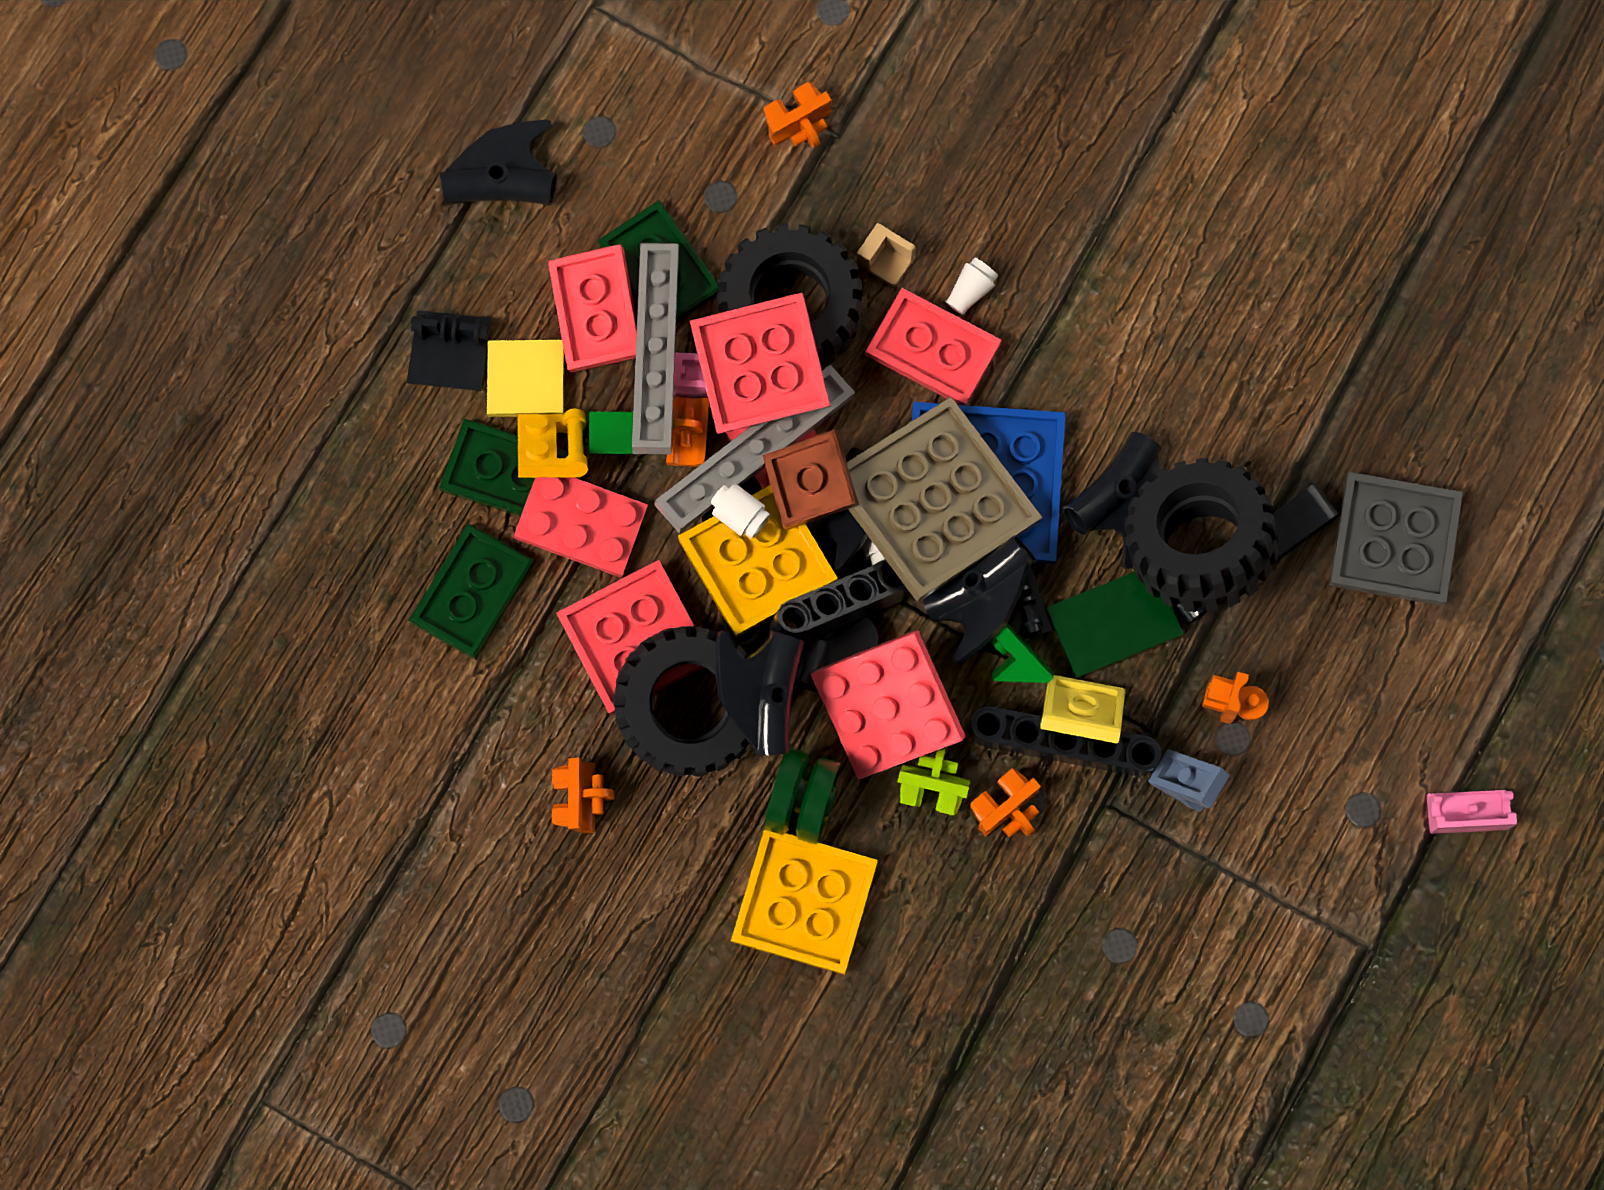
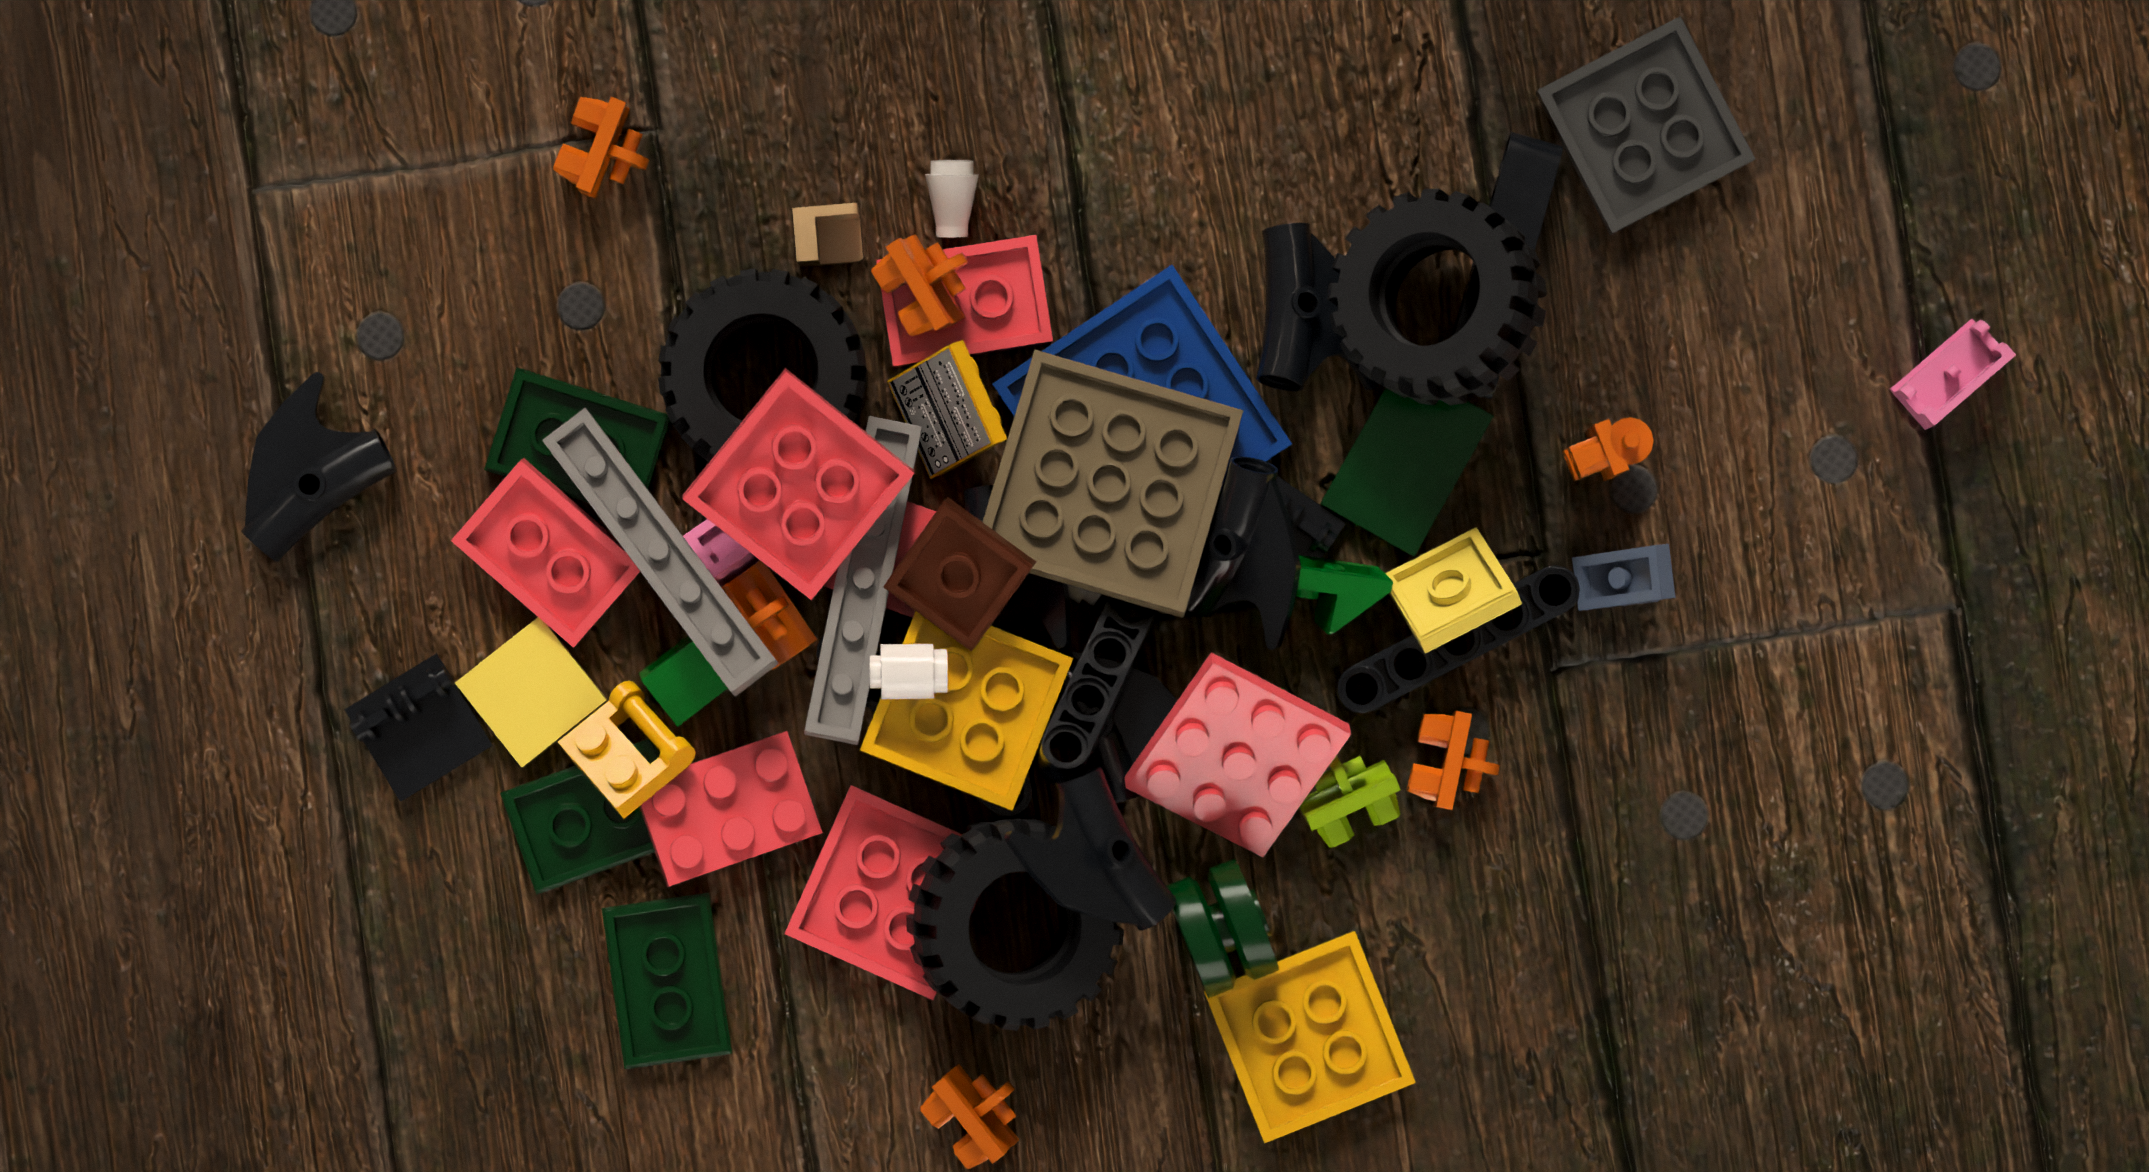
camera: 45 degrees left, 10 degrees up
none -> orange hips [871,234,968,336]
none -> tile [887,340,1007,479]

